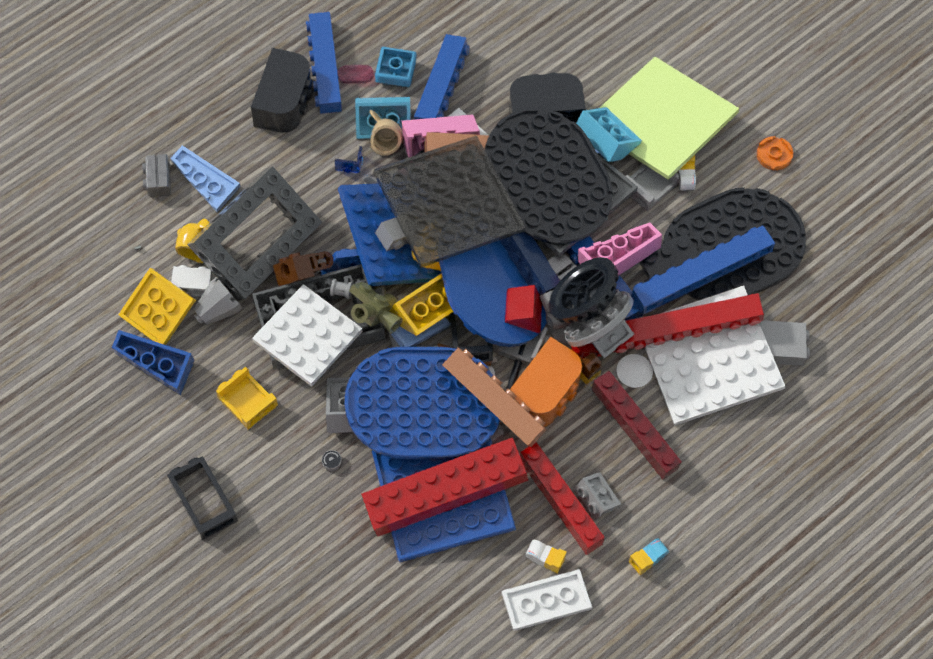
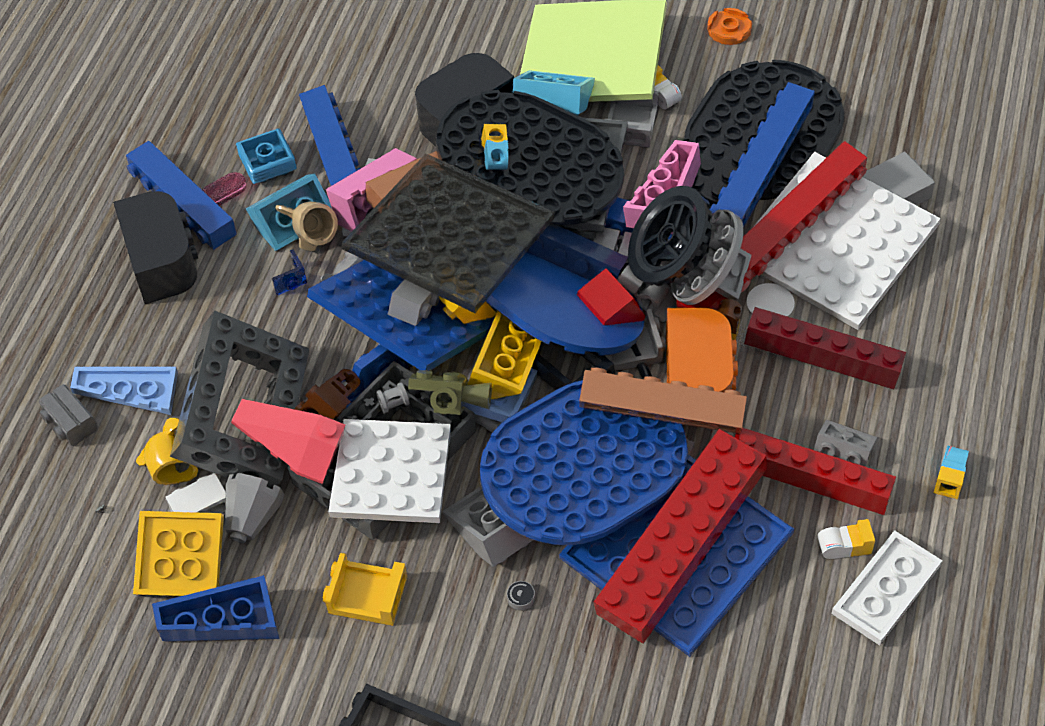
camera: 30 degrees left, 10 degrees down
none -> coral wedge [231,399,345,484]
none -> medium azure leg [481,124,508,170]

